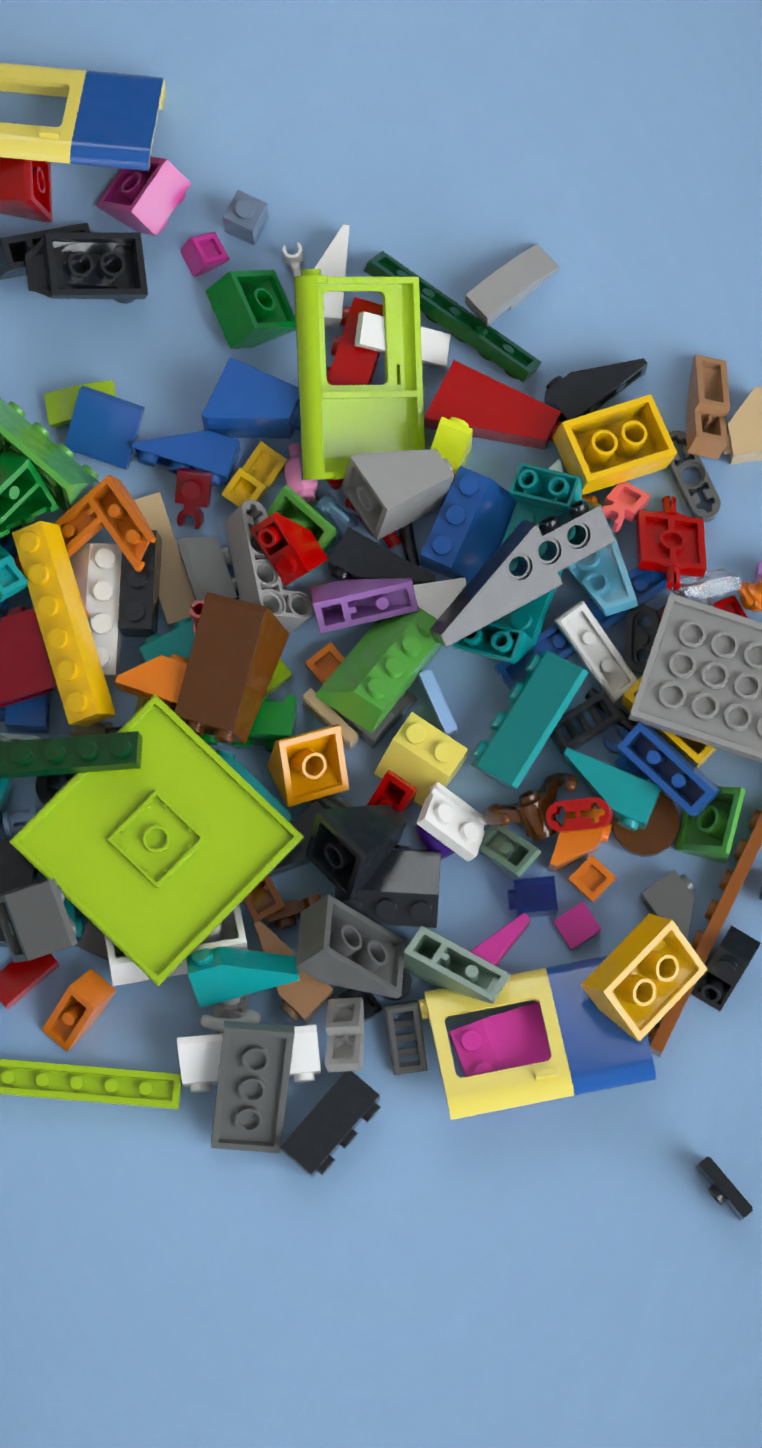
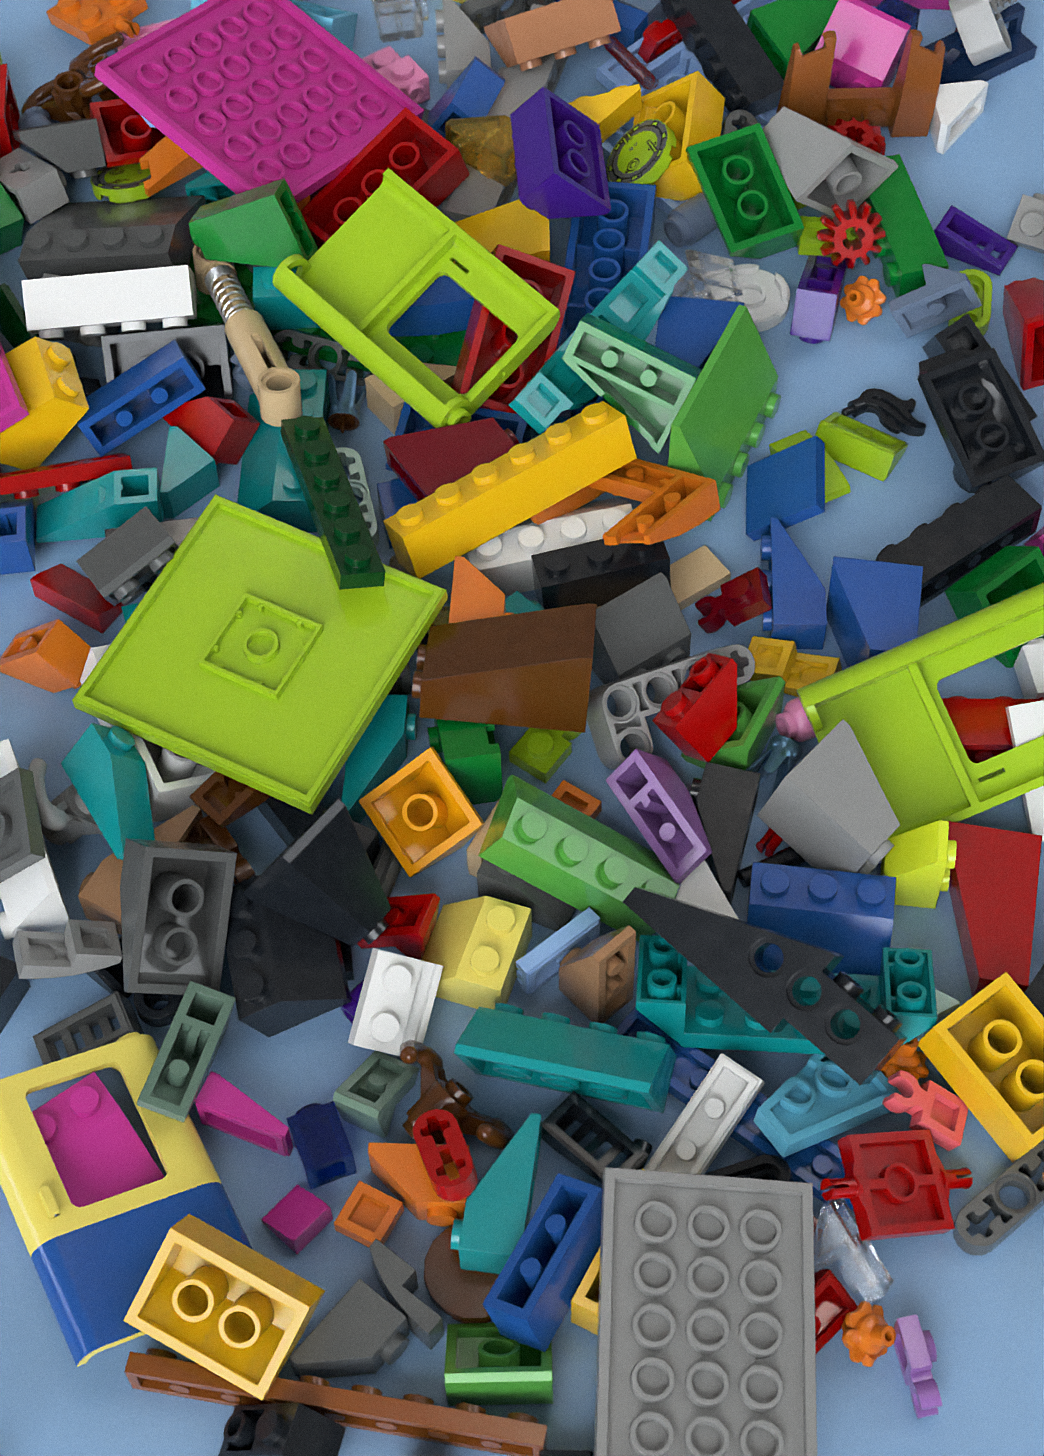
camera: 75 degrees right, 20 degrees down
none -> dark grey slope [369,1239,444,1350]
none -> medium nougat slope [559,925,636,1023]
none -> lime slope [815,412,908,481]
none -> black piece [841,388,926,437]
none -> black brick [875,474,1042,607]

